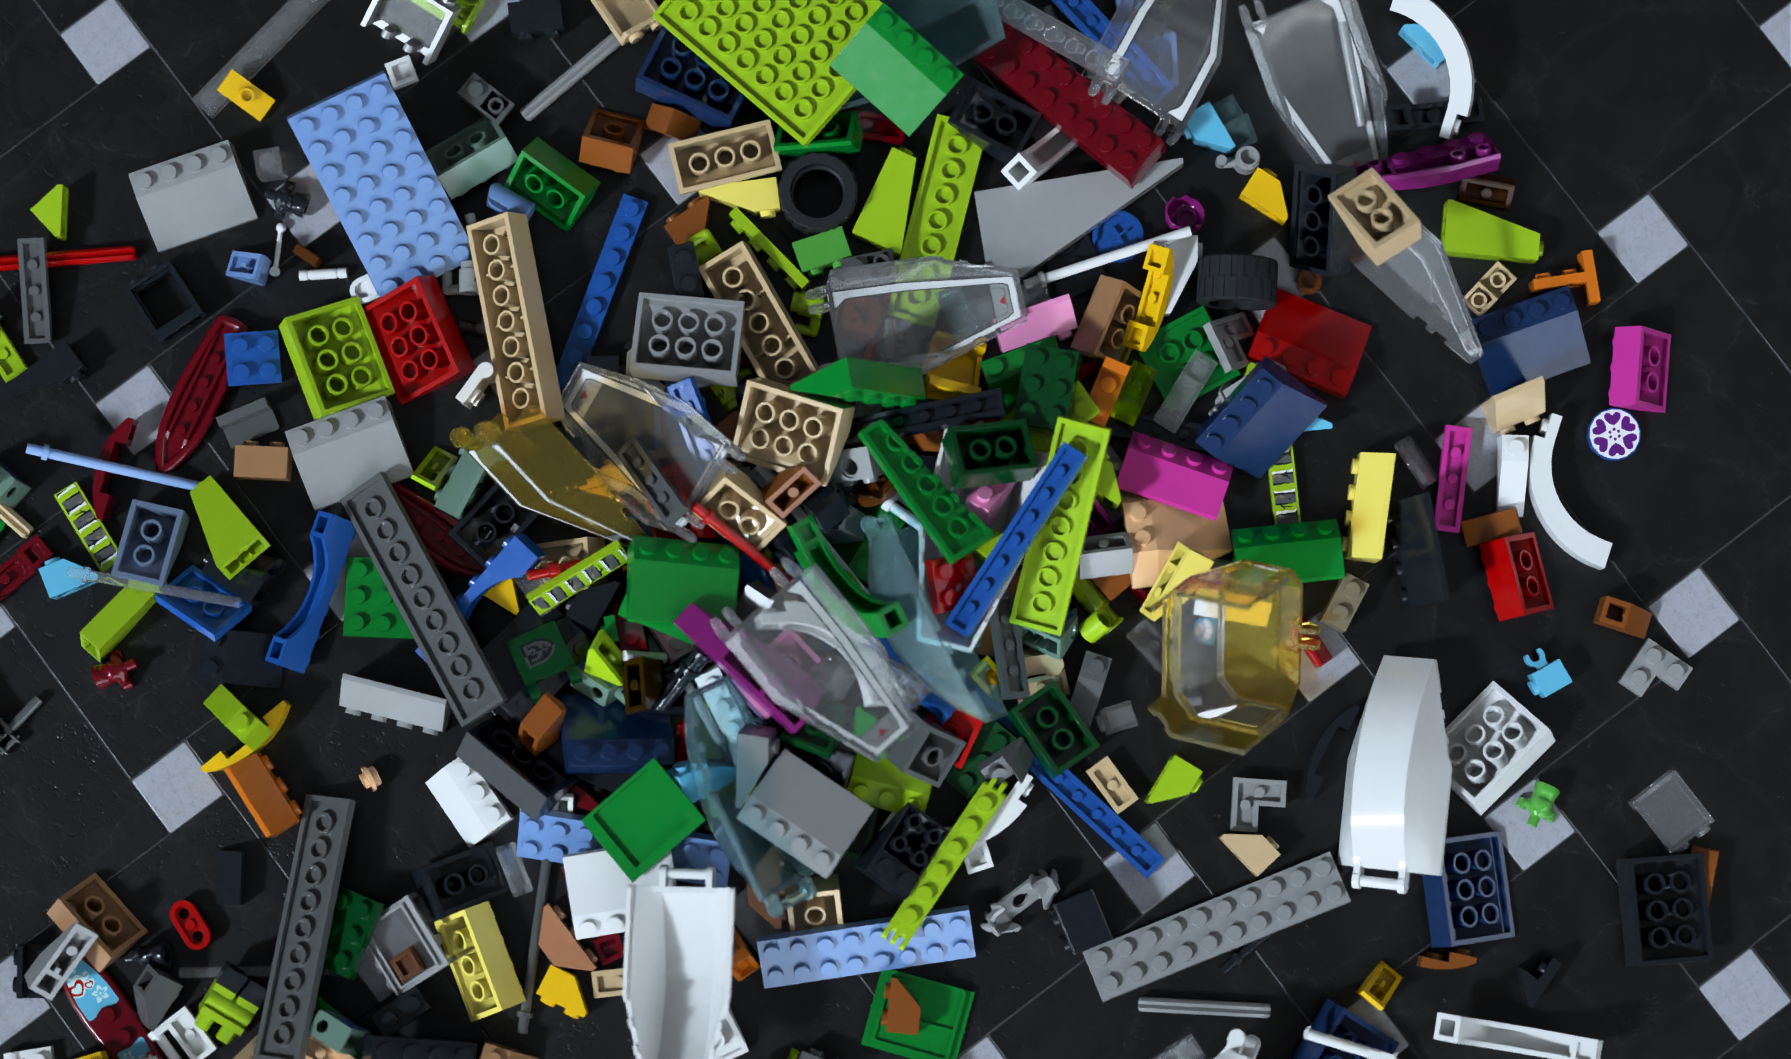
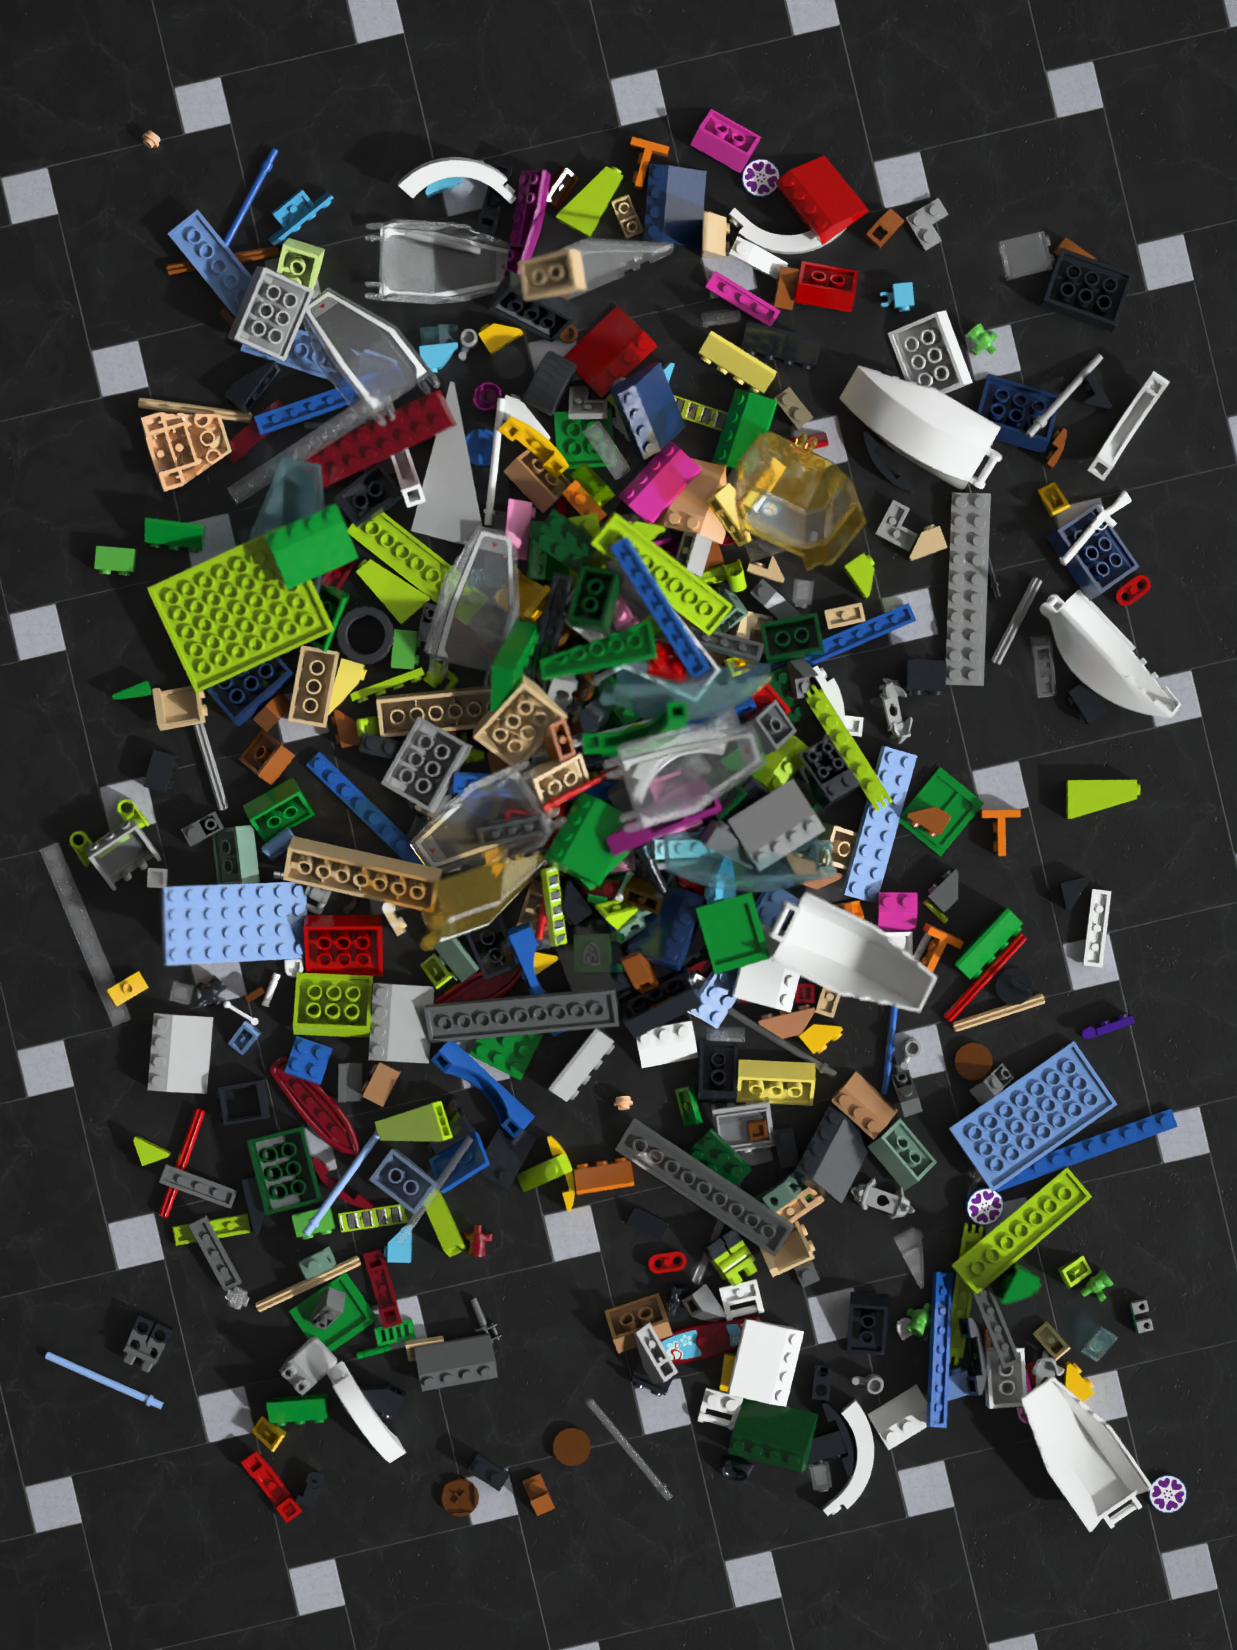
camera: 70 degrees left, 5 degrees up
none -> dark green slope [247,1125,323,1215]
none -> bright green brick [291,1206,335,1240]
none -> green plate [675,1085,703,1127]
none -> tan slope [746,555,784,584]
none -> red slope [775,155,869,245]
none -> dark pink slope [878,892,917,931]
none -> light grey bar [1025,354,1103,438]

